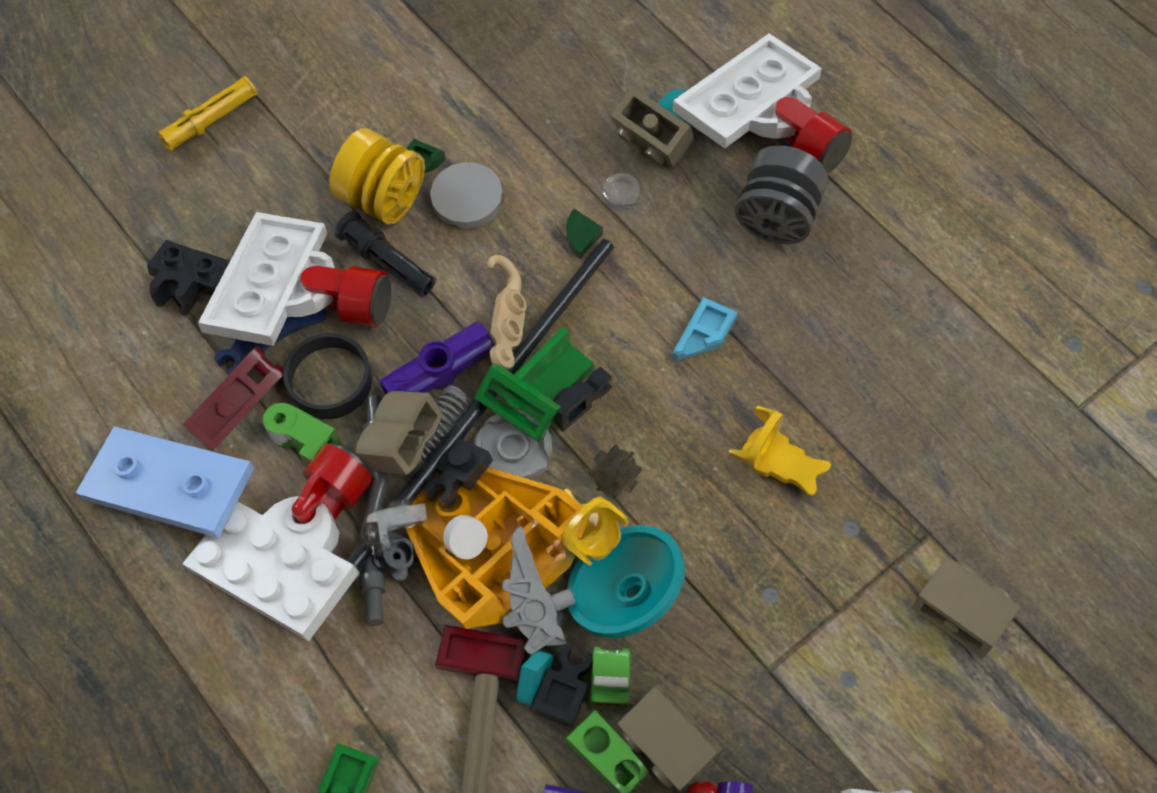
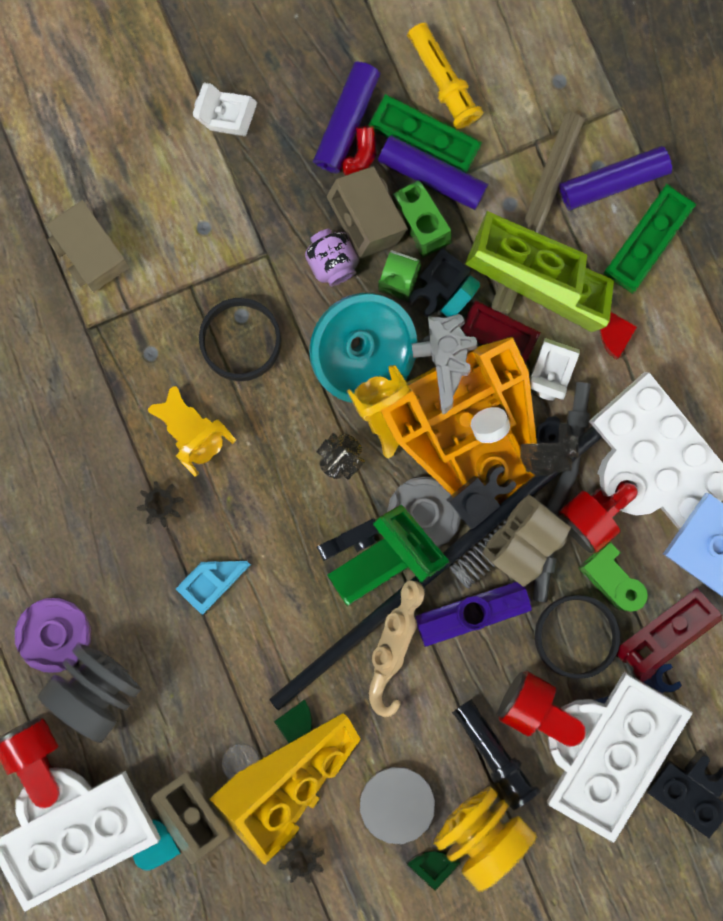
camera: 170 degrees left, 20 degrees up
none -> medium lavender tile [15,598,91,672]
none -> clear smoke gear [137,481,185,528]
none -> black tyre [199,298,281,381]
none -> yellow wedge [209,713,361,865]
none -> clear smoke gear [279,835,325,884]
none -> lavender head [305,229,359,286]
none -> lime slope [465,211,614,333]
none -> white bracket [530,338,580,400]
none -> red tile [600,312,637,360]

